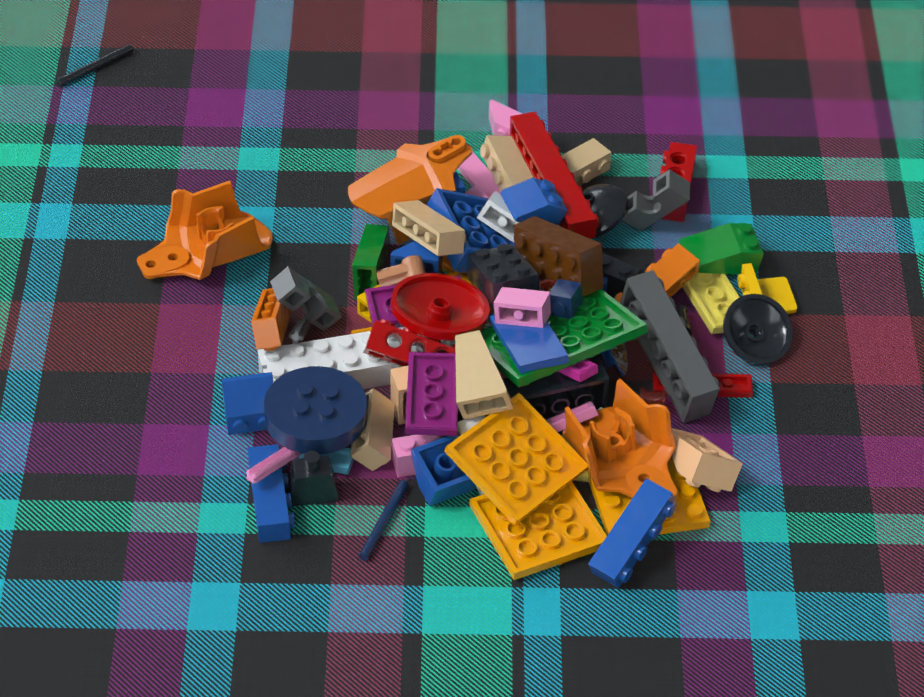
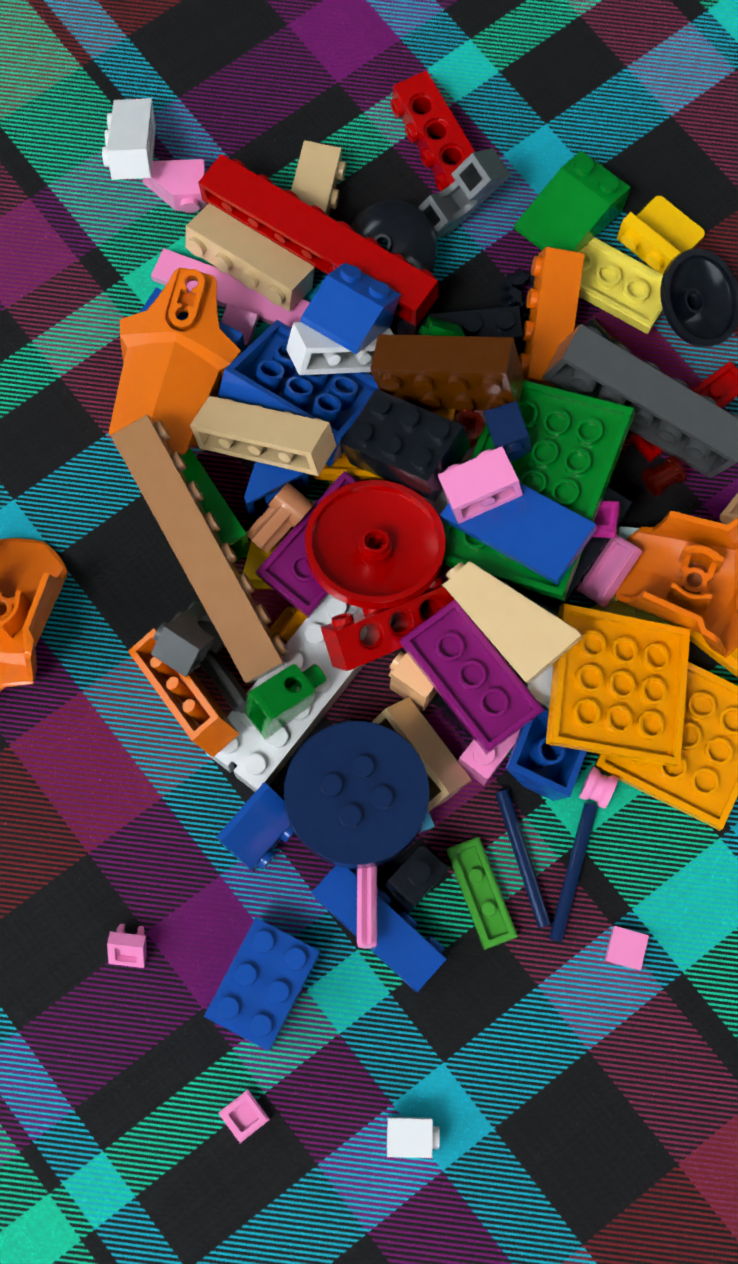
camera: 40 degrees left, 30 degrees up
none -> white brick [102,98,156,180]
none -> bright pink tile [107,924,147,968]
none -> medium nougat brick [110,415,288,683]
none -> blue brick [203,918,321,1051]
none -> bright pink tile [219,1089,270,1143]
none -> green torso [244,664,326,740]
none -> white brick [387,1117,440,1158]
none -> bright green tile [446,837,518,950]
none -> dark blue bar [549,803,598,943]
none -> bright pink wheel [579,766,619,809]
none -> bright pink tile [604,926,649,971]

